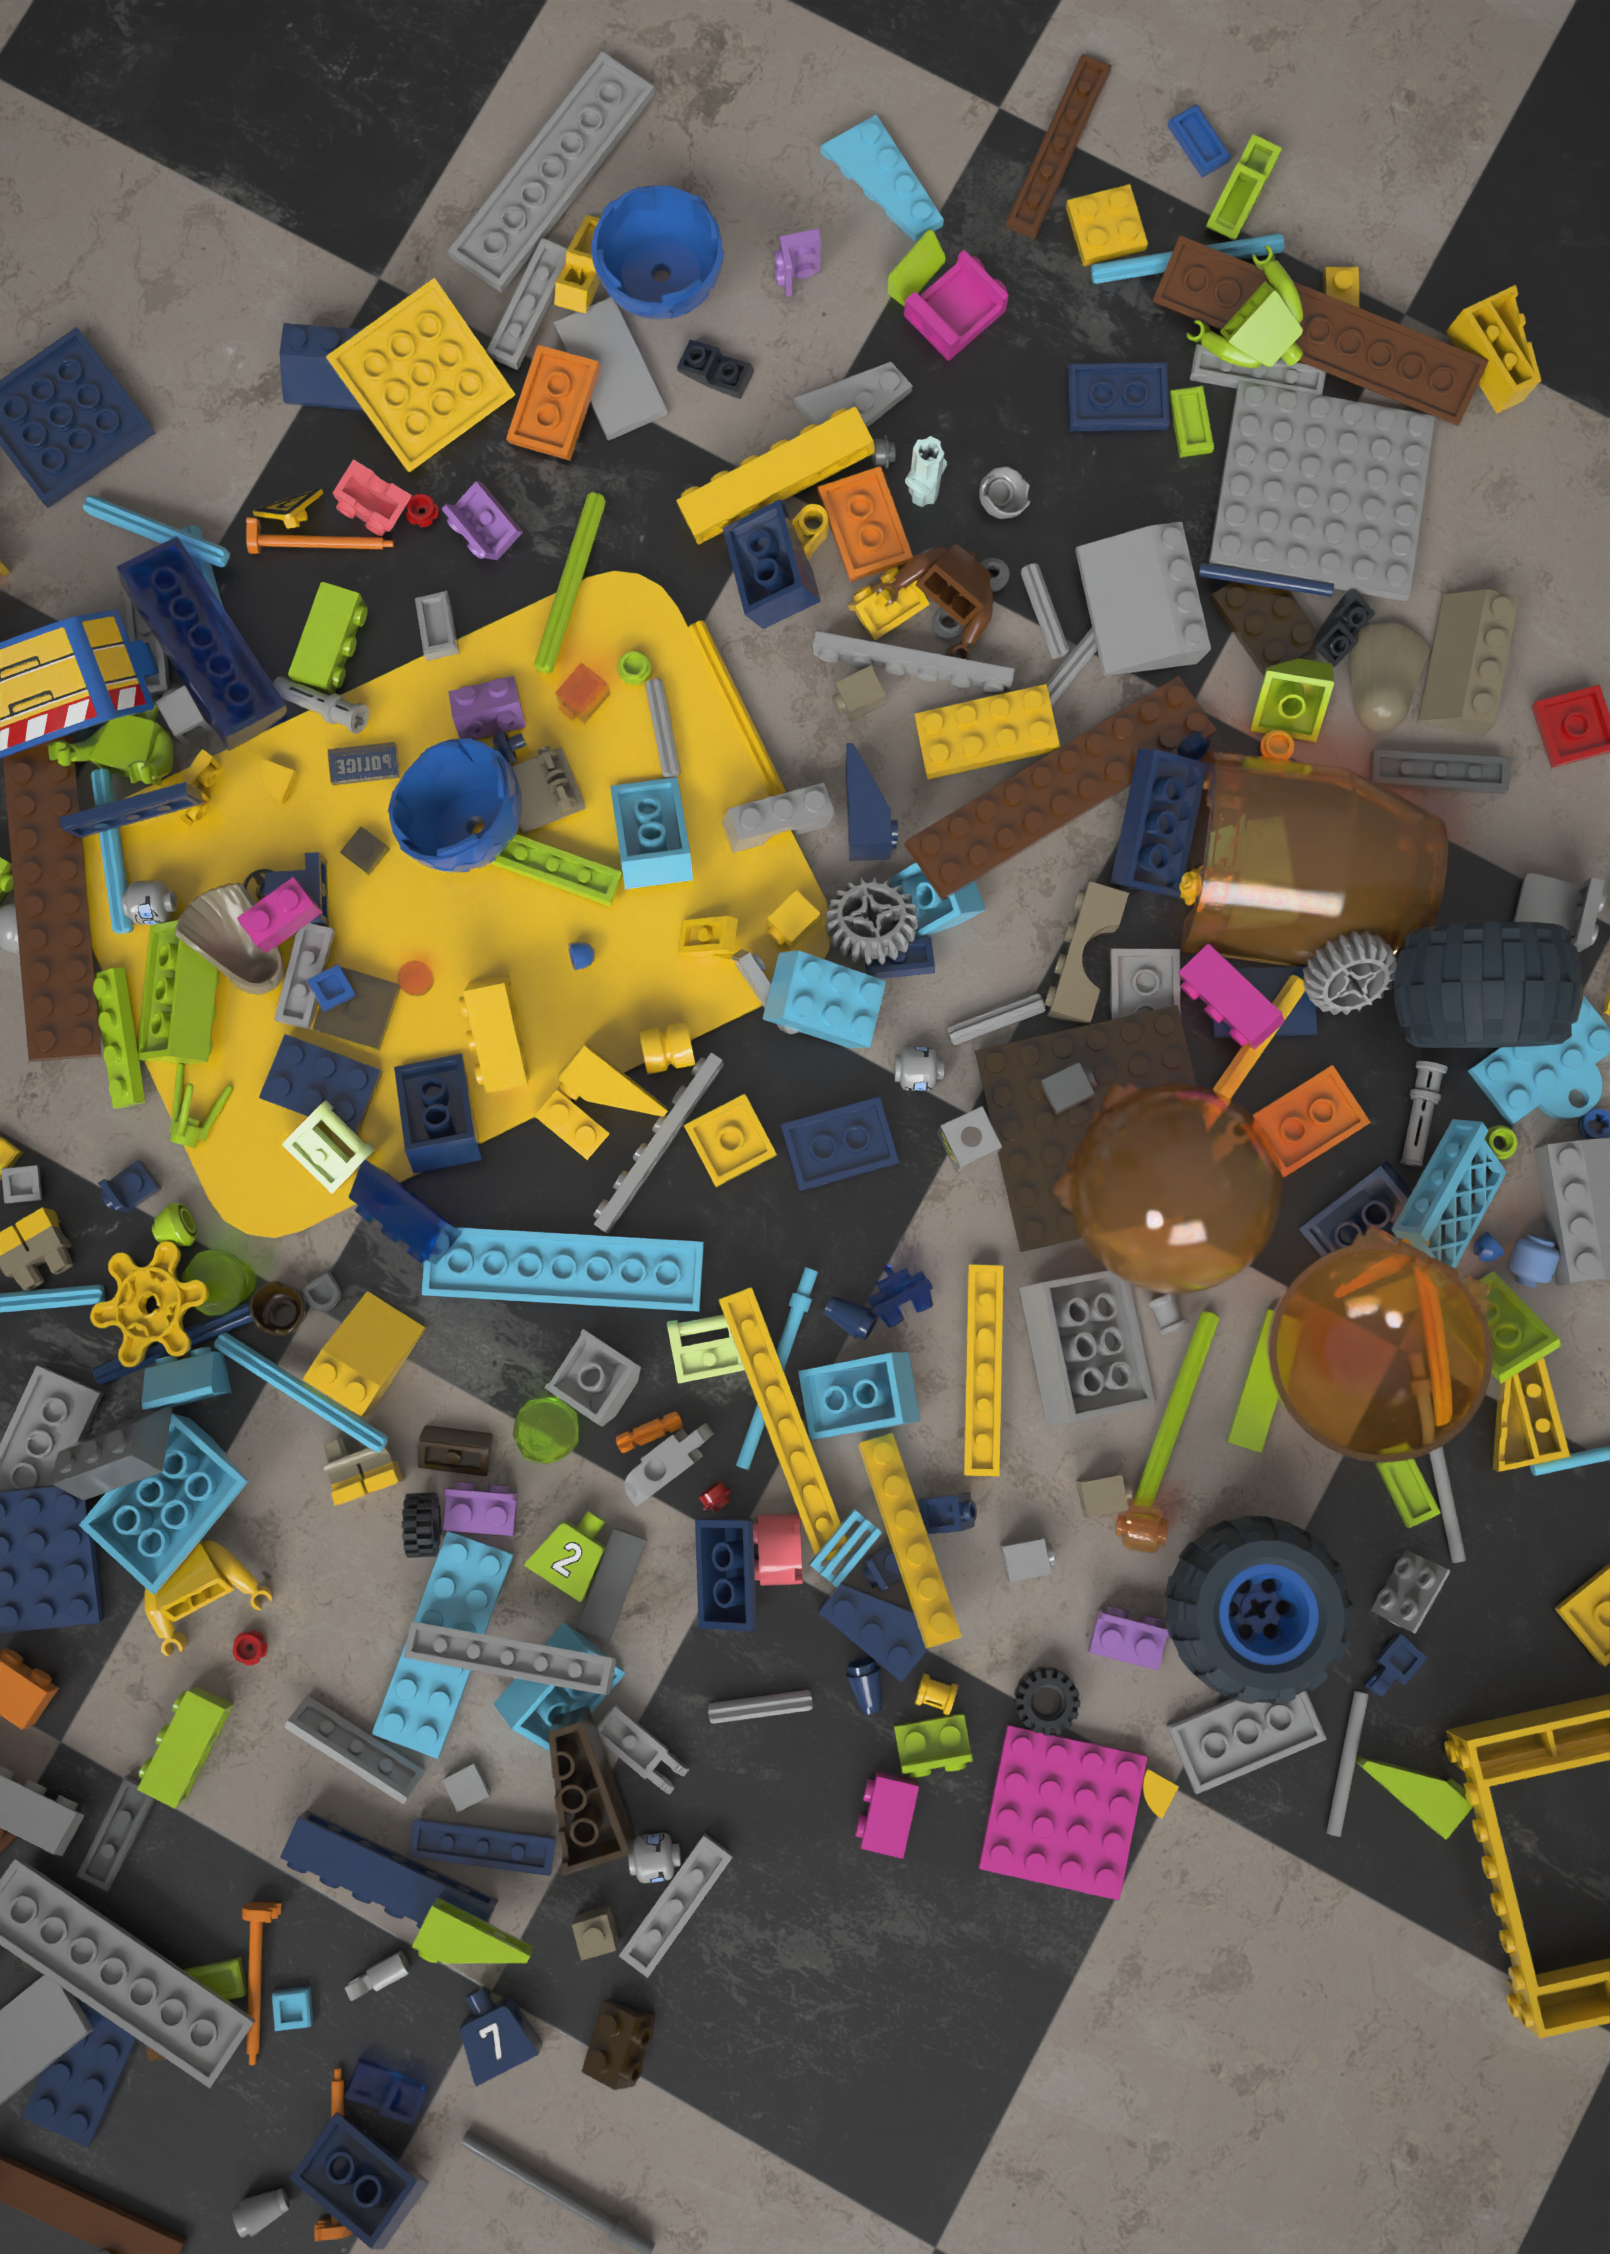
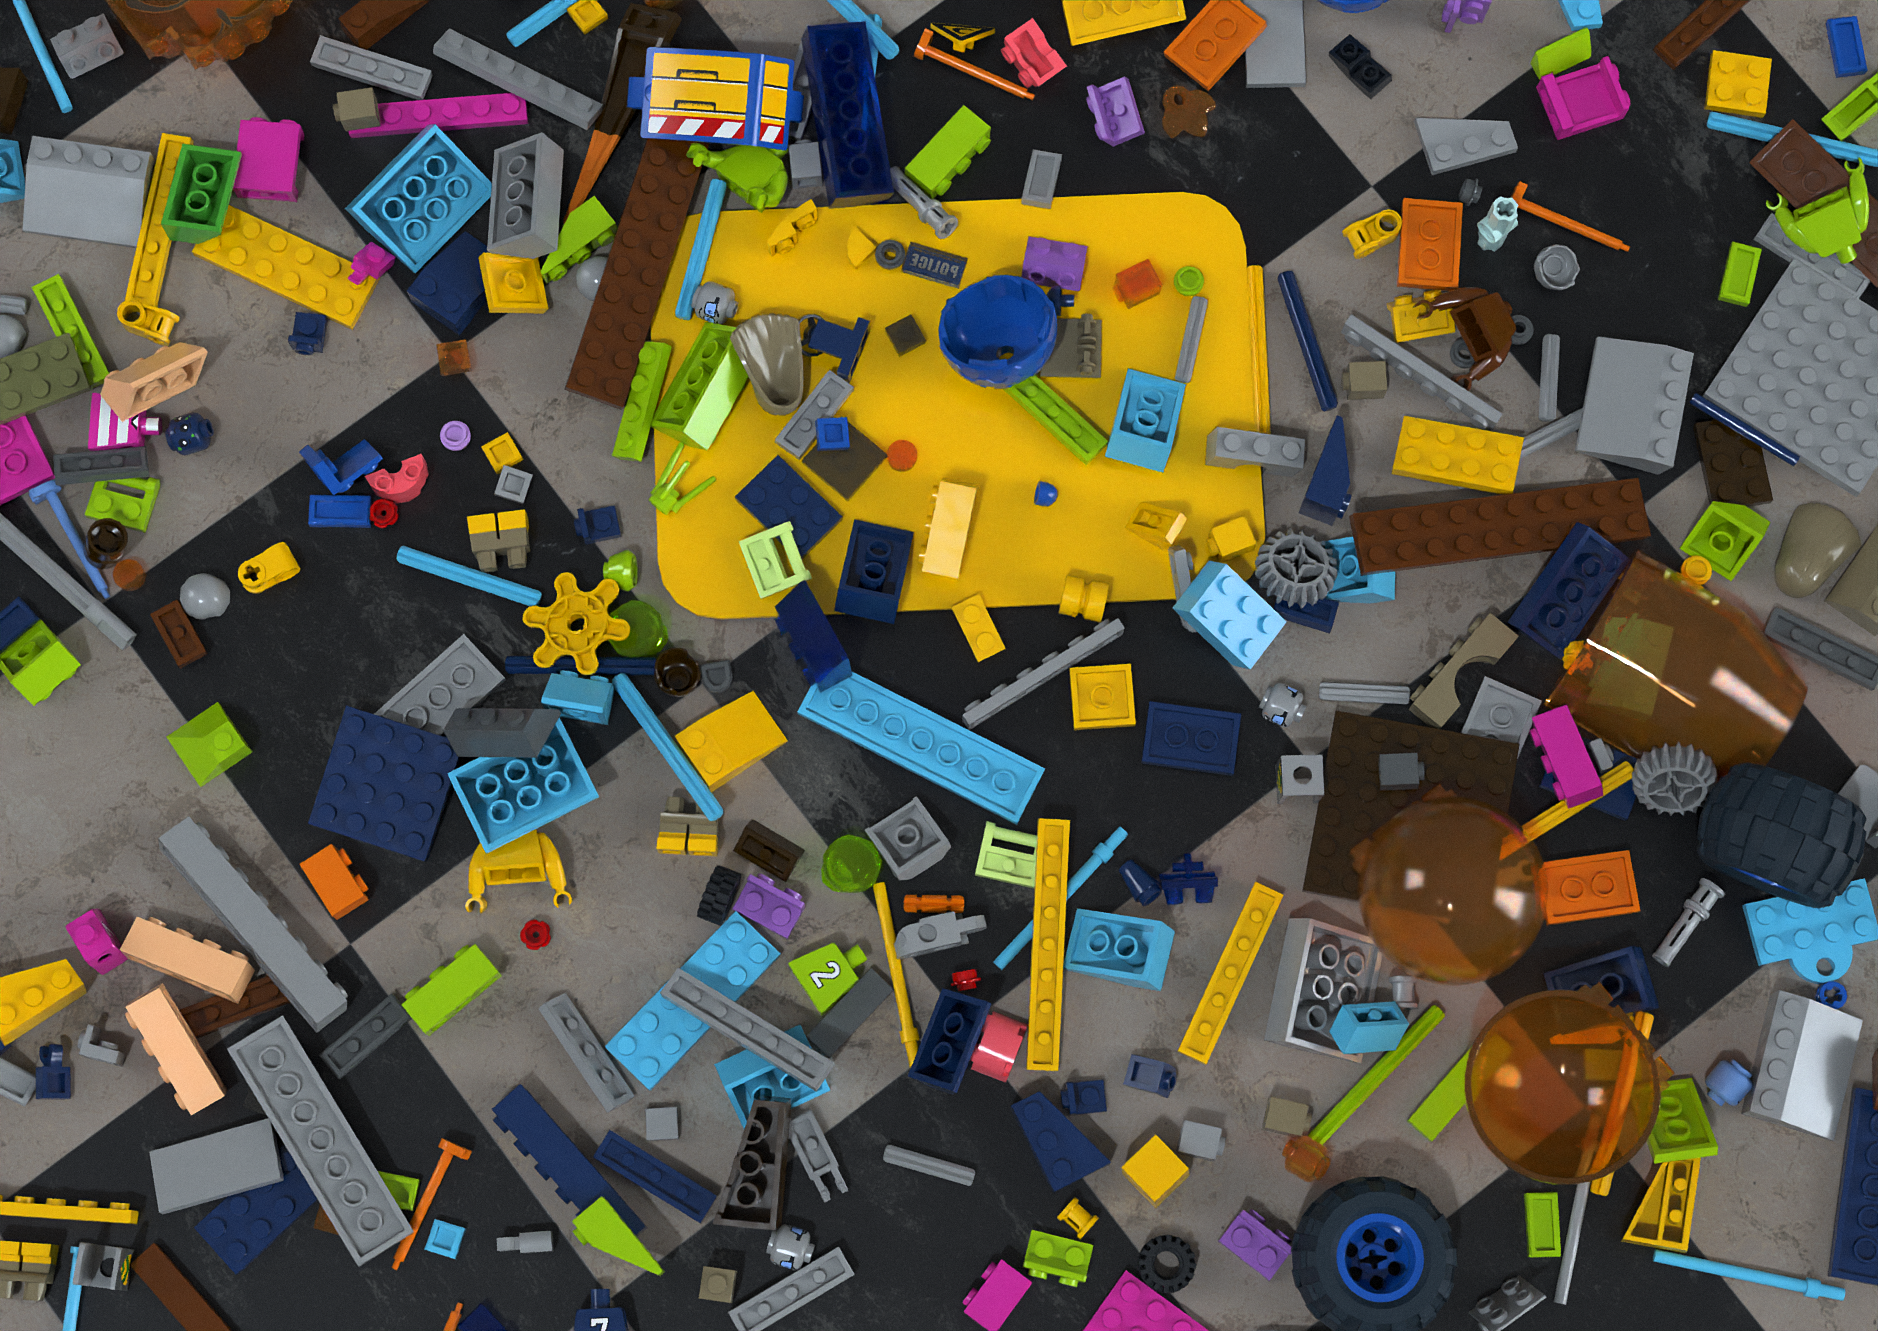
camera: 20 degrees right, 5 degrees down
dark blue tile [59,782,203,838] -> none
dark pink brick [236,877,323,953] -> none
red plate [406,494,439,527] -> none
lime axle [534,492,606,674] -> none
yellow slope [558,1042,668,1117] -> none
yellow brick [676,406,875,545] -> none
dark blue slope [723,499,821,629] -> none
medium azure tile [809,1508,882,1588] -> none
dark blue cone [846,1657,882,1714] -> none
yellow plate [858,1433,962,1649] -> none
dark blue tile [1067,362,1170,431] -> none
clear blue tile [1177,731,1210,761] -> none
black slope [1312,589,1376,668] -> none
medium azure fence [1391,1119,1507,1283] -> none
blue hinge [1473,1232,1505,1262] -> none
lime plate [1484,1125,1518,1160] -> none
none -> yellow bar [873,882,920,1068]
none -> dark grey plate [875,240,905,270]
none -> yellow head [1121,1134,1190,1209]
none -> clear orange plate [1162,85,1216,138]
none -> dark blue axle [1277,271,1338,412]
none -> medium azure brick [1329,1001,1409,1054]
none -> orange piece [1511,181,1630,252]
none -> light grey plate [1585,738,1614,775]

